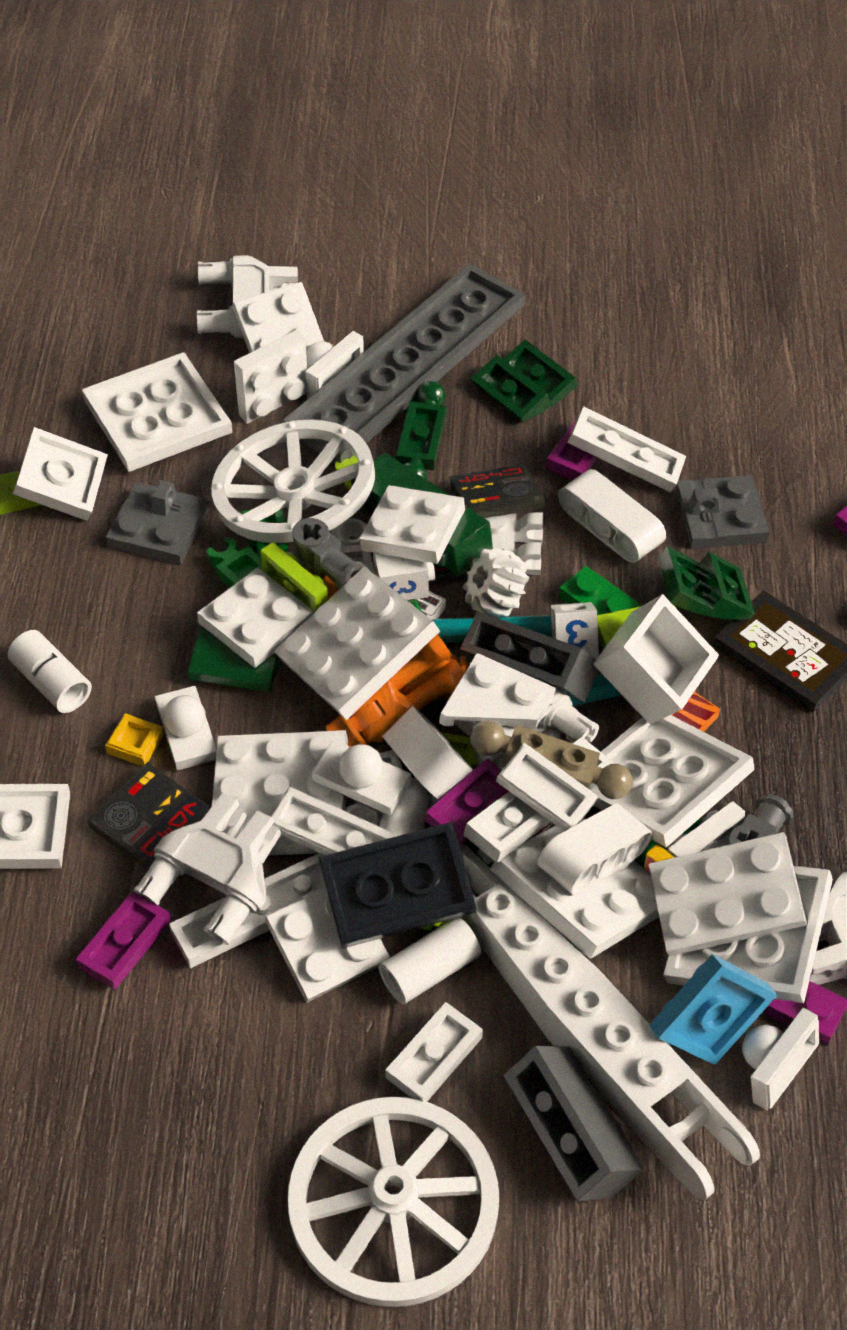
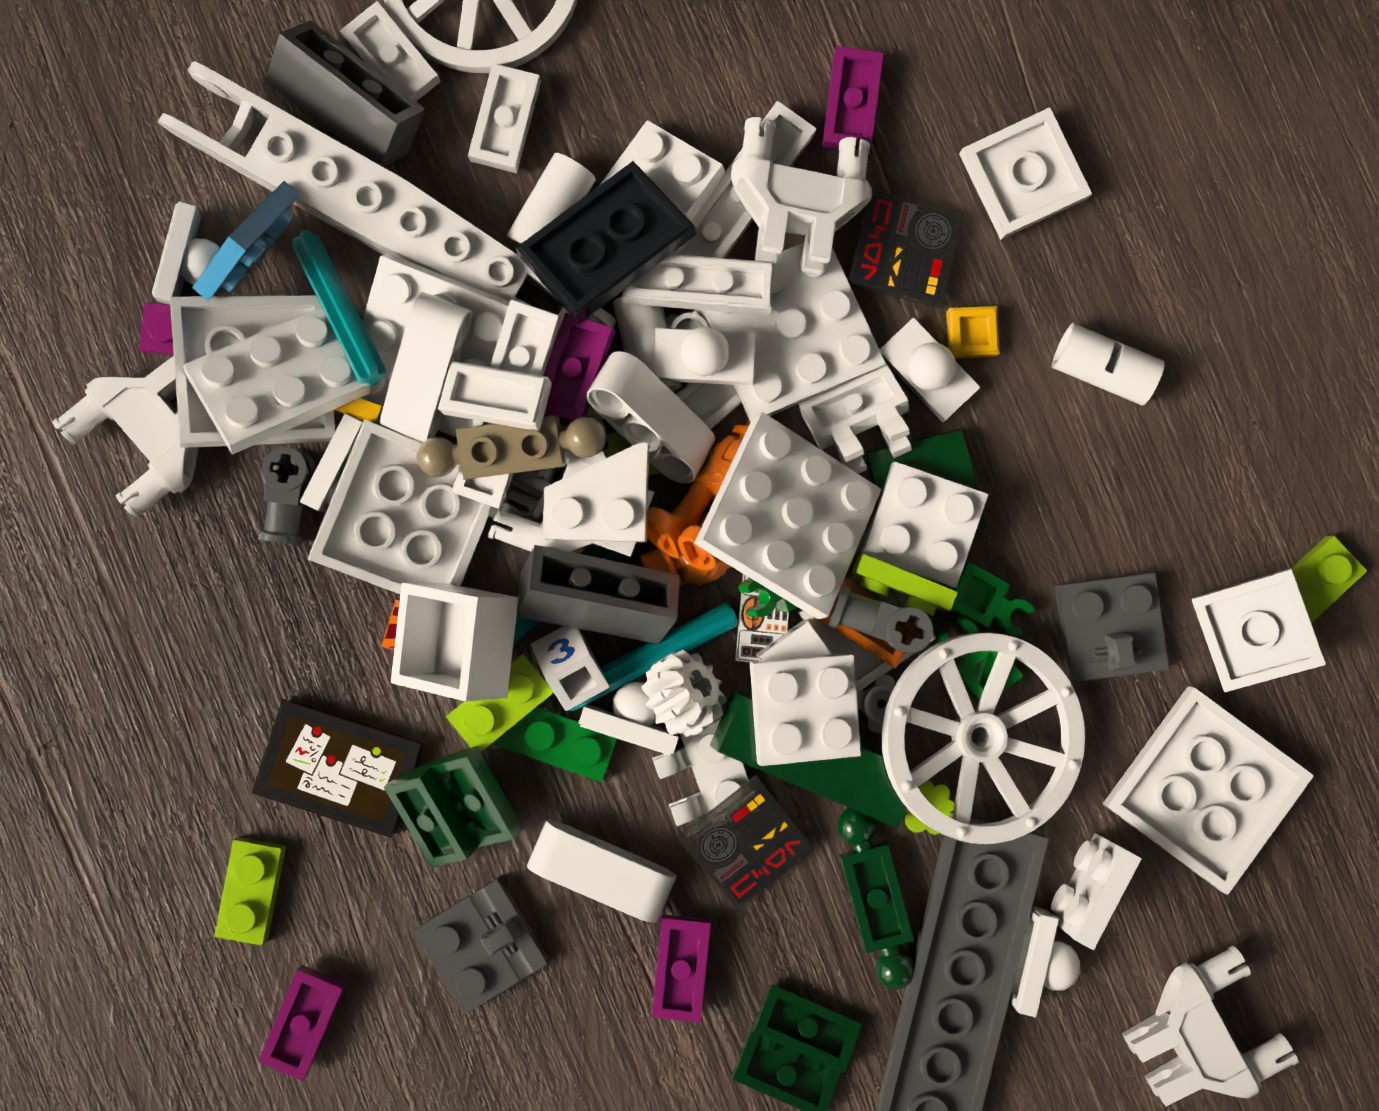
camera: 155 degrees right, 35 degrees up
white plate [232,282,324,353] -> none
white plate [567,407,686,492] -> none
none -> teal axle [292,230,387,387]
none -> white plate [340,1,441,101]
none -> white tile [578,682,679,755]
none -> white plate [799,365,912,474]

